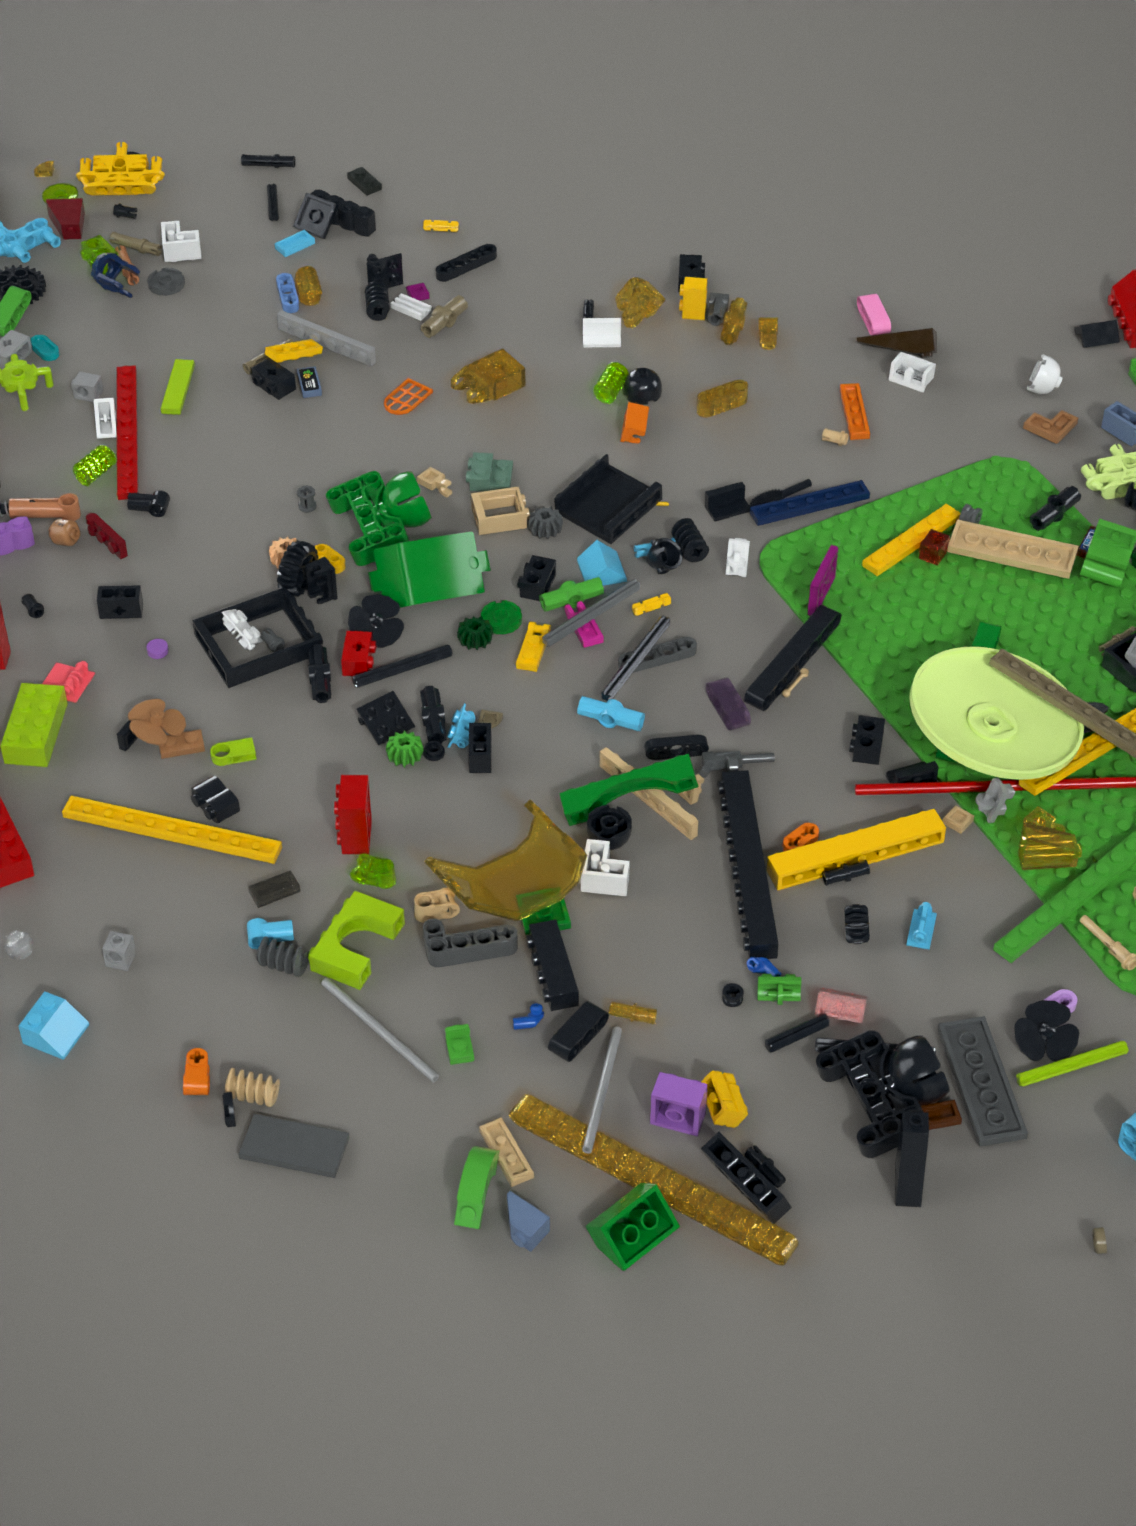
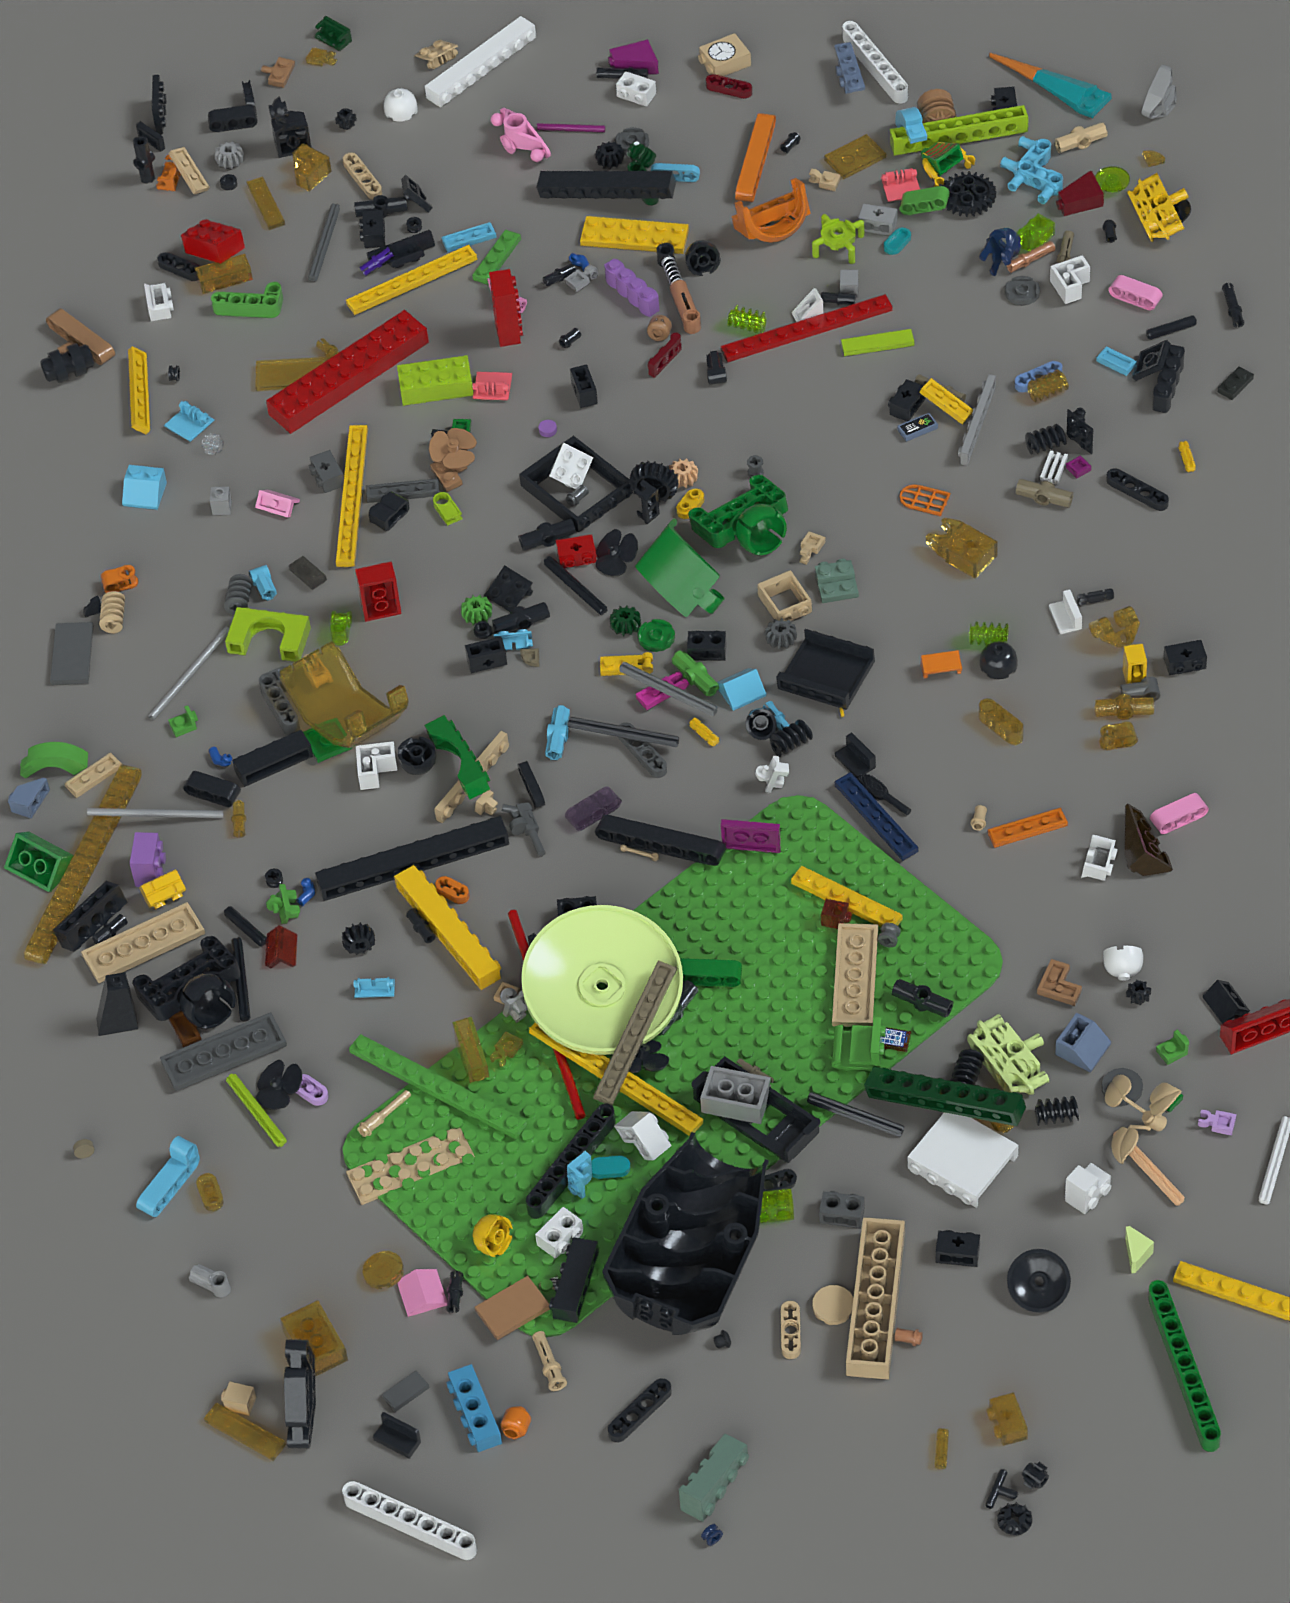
camera: 80 degrees right, 5 degrees up
none -> tan plate [81,902,205,984]
none -> bright pink panel [255,490,300,517]
none -> dark grey brick [309,450,344,493]
none -> dark grey tile [366,478,440,503]
none -> green plate [452,419,472,433]
none -> black axle [821,291,856,305]
none -> bright pink beam [1109,275,1163,310]
none -> black gear [1126,980,1151,1005]

